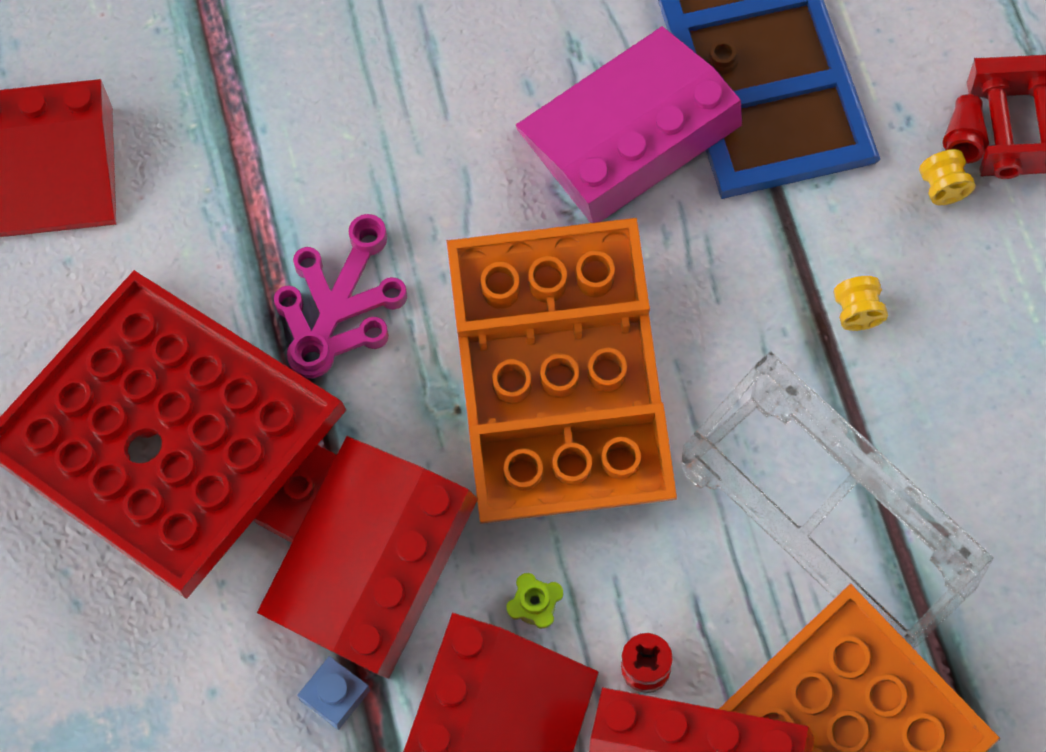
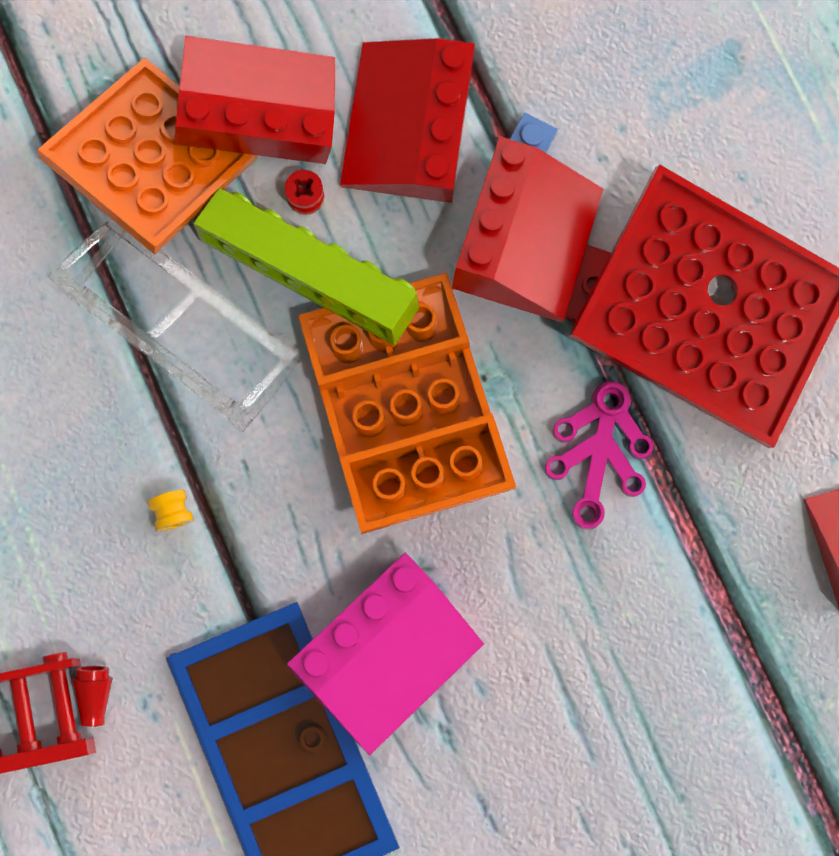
camera: 165 degrees right, 15 degrees up
lime plate [506,573,563,629] -> none
yellow wheel [919,149,976,206] -> none
none -> lime brick [194,187,419,346]

